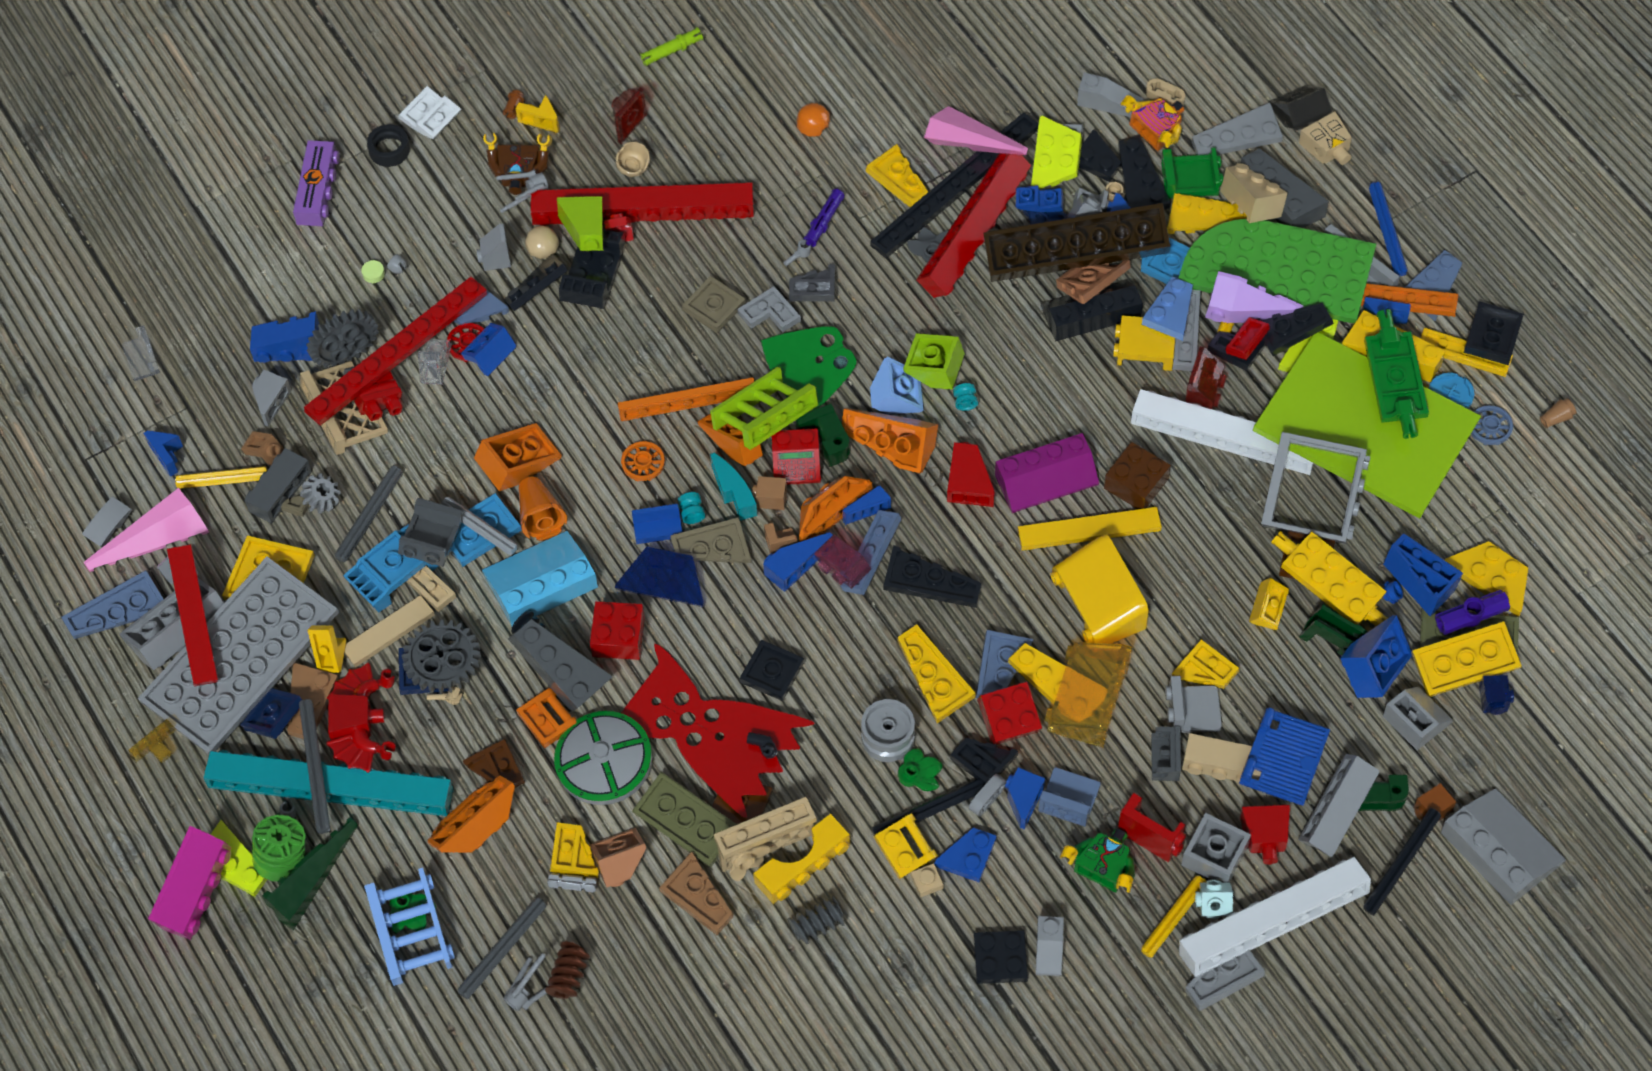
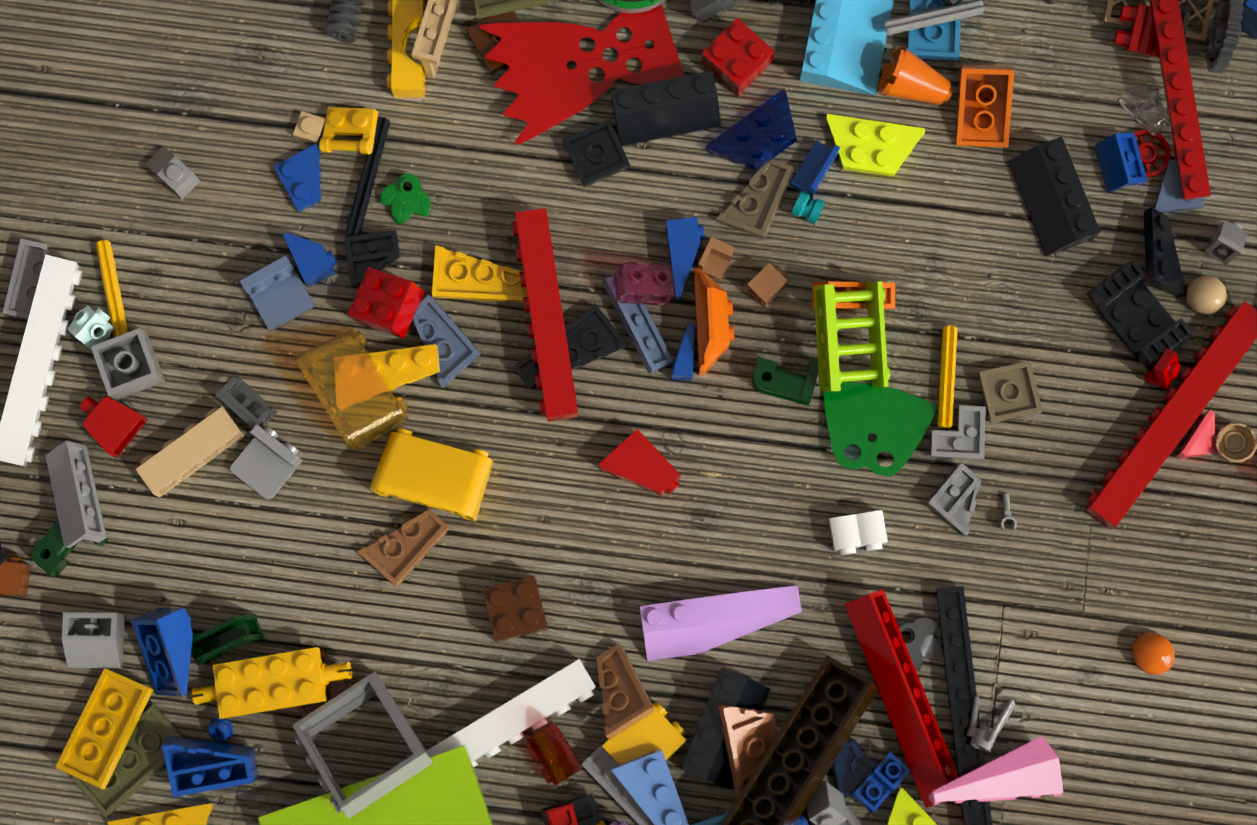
camera: 130 degrees right, 20 degrees up
lime slope [557,196,603,251] -> none
orange tile [618,377,754,421] -> none
orange wheel [621,441,665,482] -> none
teal slope [710,453,757,521] -> none
black arm [747,732,777,759] -> none
red slope [772,429,821,485] -> none
dark purple pin [803,189,845,247] -> none
orange wedge [842,408,938,473] -> none
light grey wheel [861,699,915,762] -> none
yellow wing [865,144,928,207] -> none
light blue slope [870,357,924,415] -> none
lime slope [903,333,965,390] -> none
teal wheel [953,383,978,411] -> none
light grey beam [969,774,1007,816] -> none
black plate [974,930,1028,984] -> none
magenta slope [995,433,1099,513] -> none
yellow tile [1018,507,1162,551] -> none
green torso [1060,828,1135,893] -> none
red panel [1118,793,1186,863] -> none
yellow wing [1172,639,1239,689] -> none
blue window [1239,708,1330,806] -> none
yellow slope [1249,578,1289,630] -> none
dark purple piece [1435,590,1510,635] -> none
clear blue brick [1479,675,1514,715] -> none
none -> medium nougat wing [357,509,450,587]
none -> red brick [511,208,579,422]
none -> medium nougat wing [596,643,655,739]
none -> black slope [611,71,721,147]
none -> lavender wedge [640,585,802,661]
none -> neon yellow wing [826,114,925,177]
none -> white brick [828,510,888,555]
none -> yellow axle [937,325,958,429]
none -> light grey plant [967,695,1016,753]
none -> black slope [1008,137,1101,256]
none -> coral slope [1175,410,1216,459]

